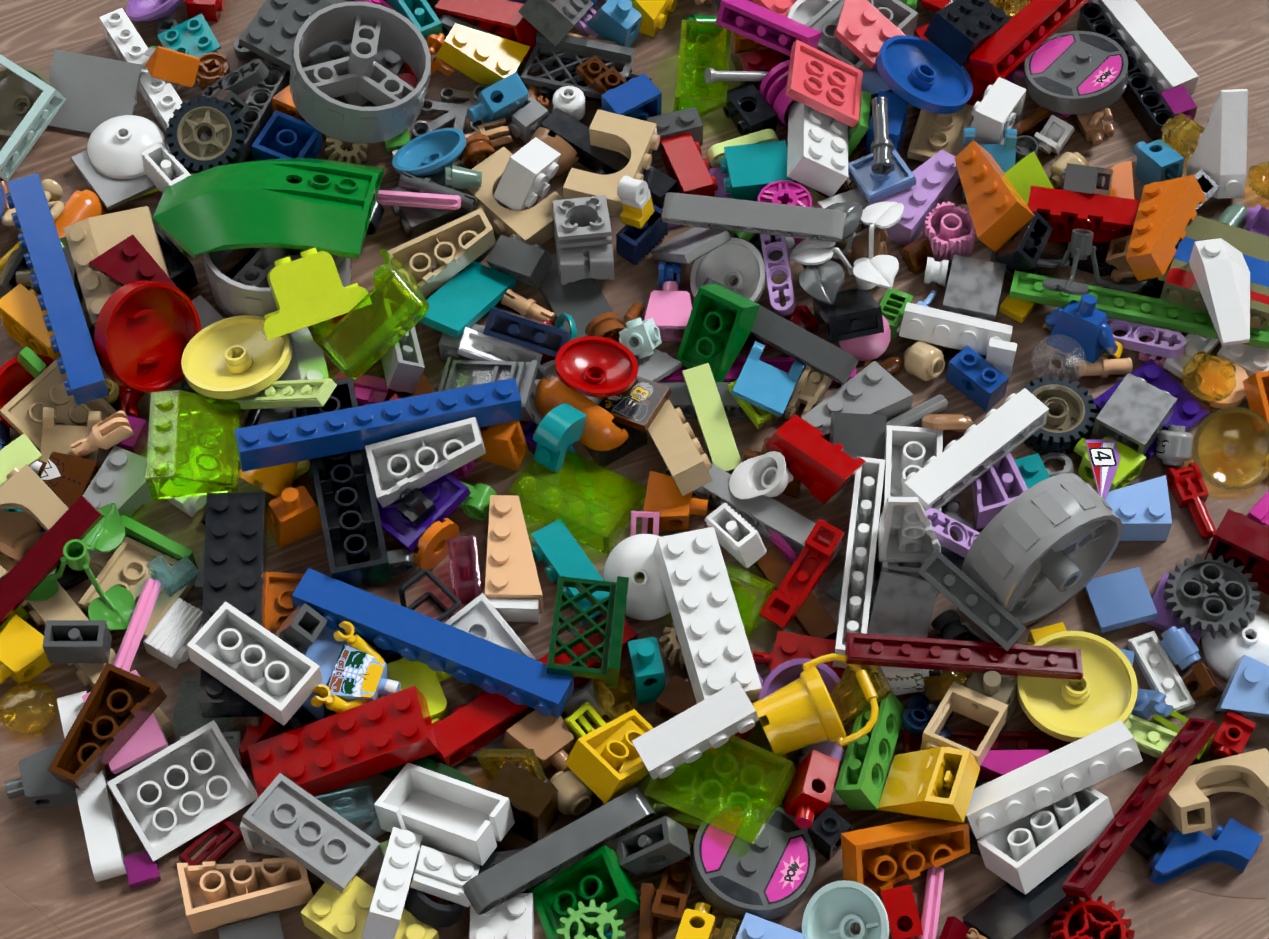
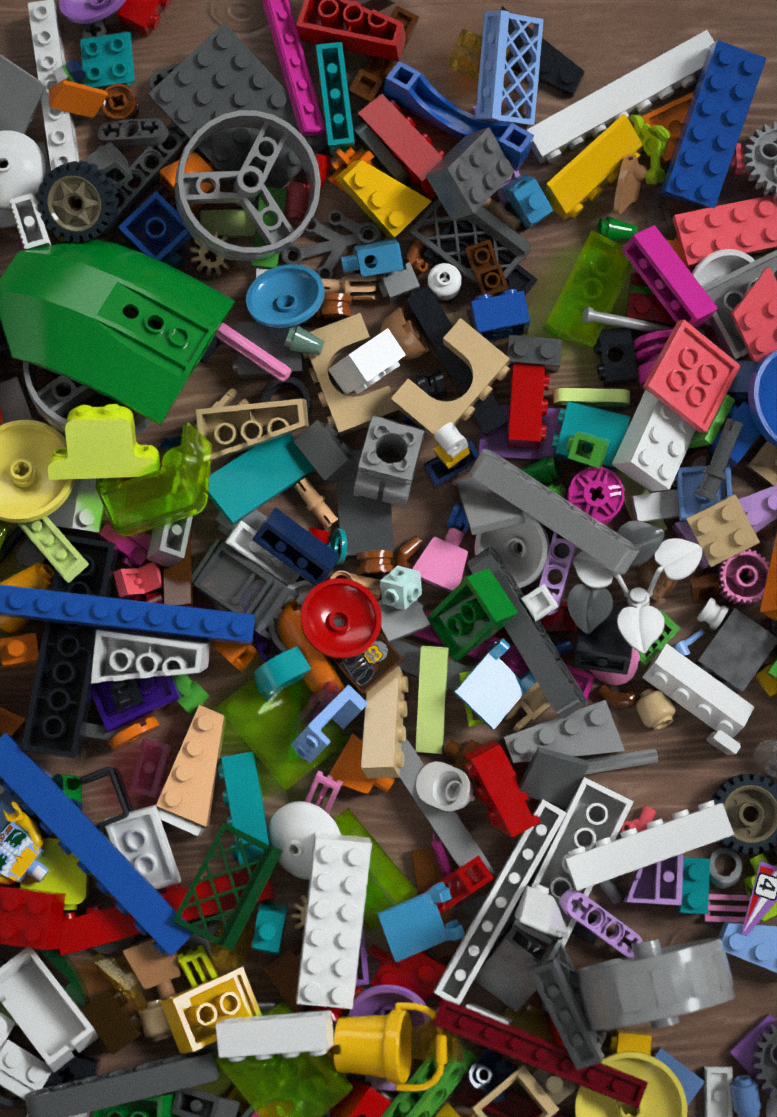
camera: 25 degrees right, 25 degrees up
dark grey pin [398,171,477,213] -> none
white brick [705,503,766,568] -> none
medium nougat arm [922,414,974,432] -> none
blue brick [946,346,1009,412] -> none
medium blue tile [1084,567,1157,633] -> none
none -> light blue panel [291,685,368,763]
none -> pin [300,682,340,724]
none -> dark azure flag [377,882,465,962]
none -> white tile [521,584,559,621]
none -> bright green brick [566,431,610,468]
none -> tan plate [686,494,760,567]

